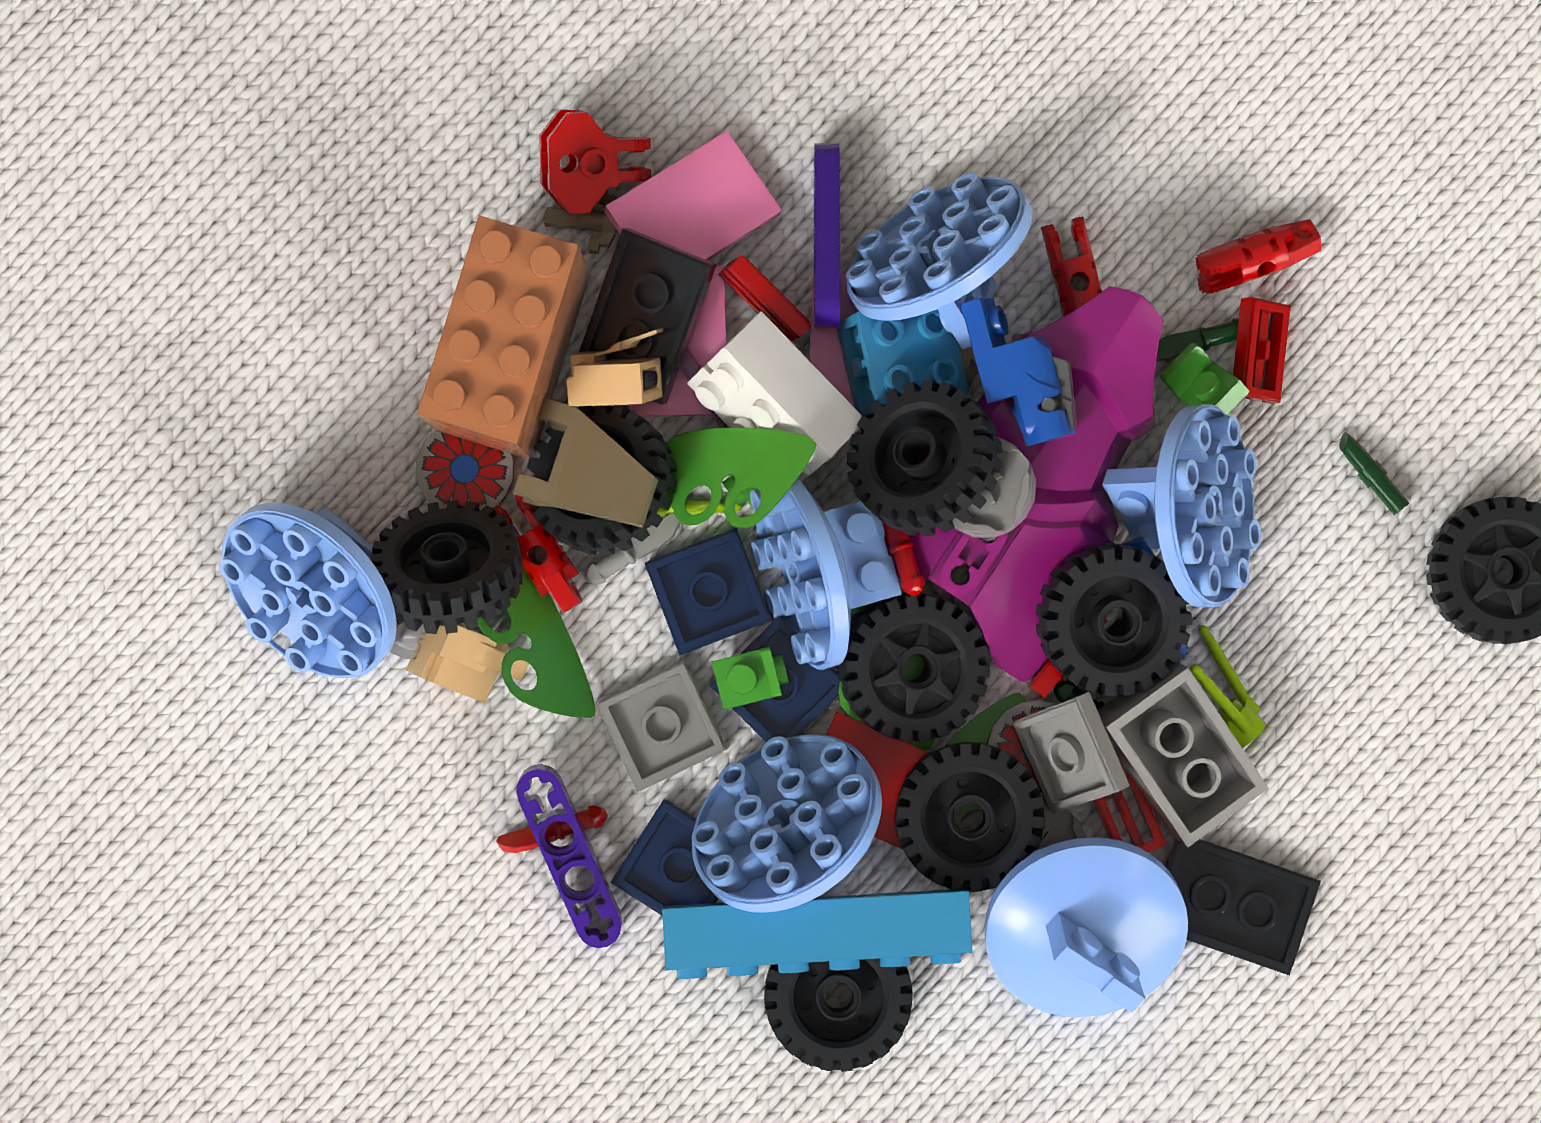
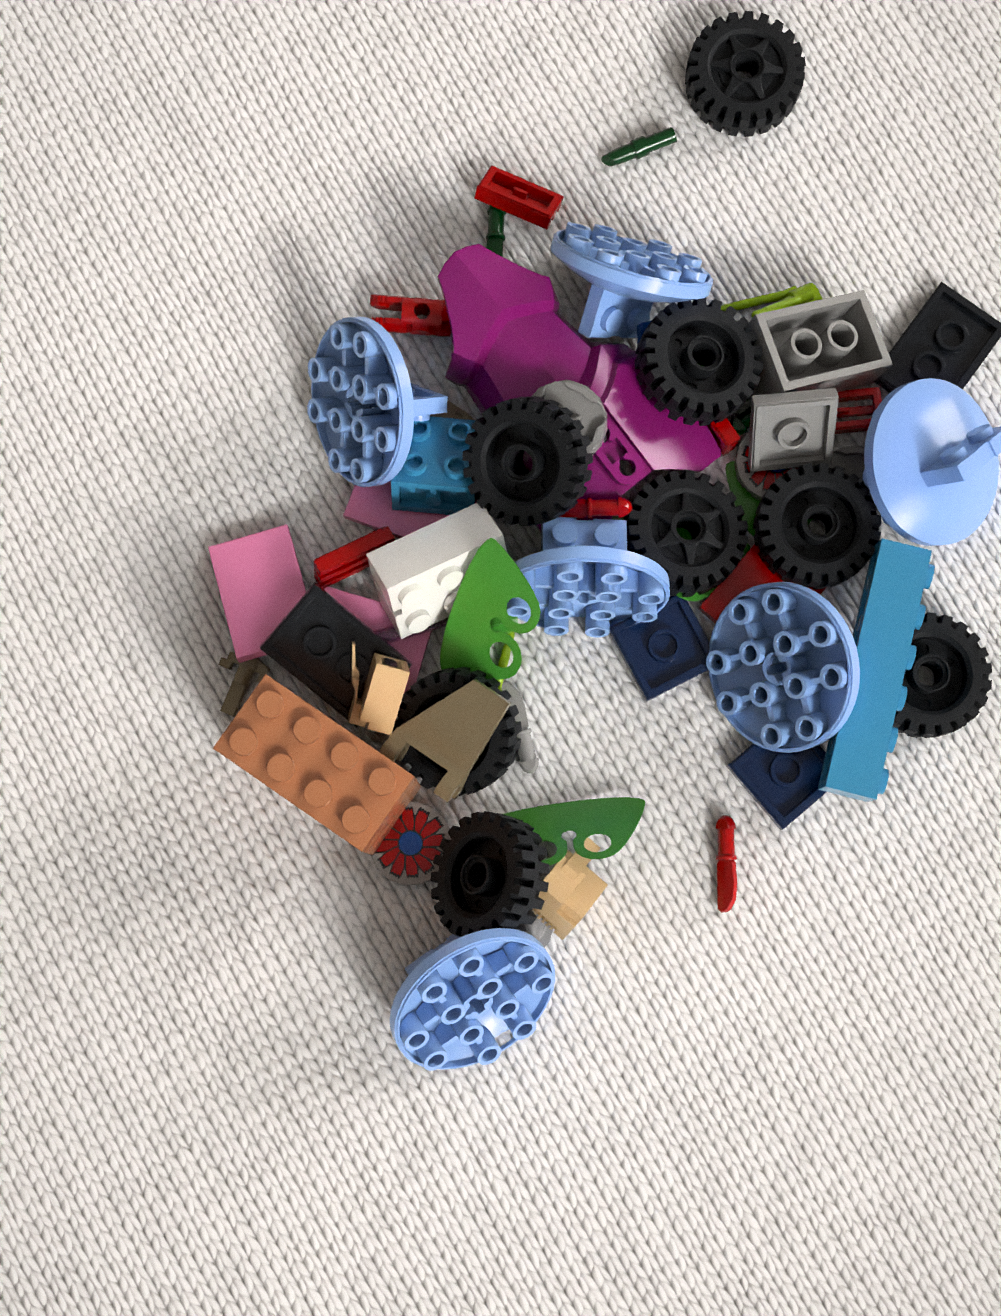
camera: 75 degrees left, 5 degrees down
red hinge [494,495,584,612] -> none
dark purple beam [516,764,622,948] -> none
red hinge [539,109,651,214] -> none
light grey tile [595,660,727,792] -> none
dark blue tile [644,528,772,656] -> none
bright green bracket [711,646,789,710] -> none
dark purple beam [814,143,840,328] -> none
blue plate [960,298,1078,446] -> none
bright green bracket [1160,343,1250,415] -> none
red hinge [1195,219,1322,294] -> none

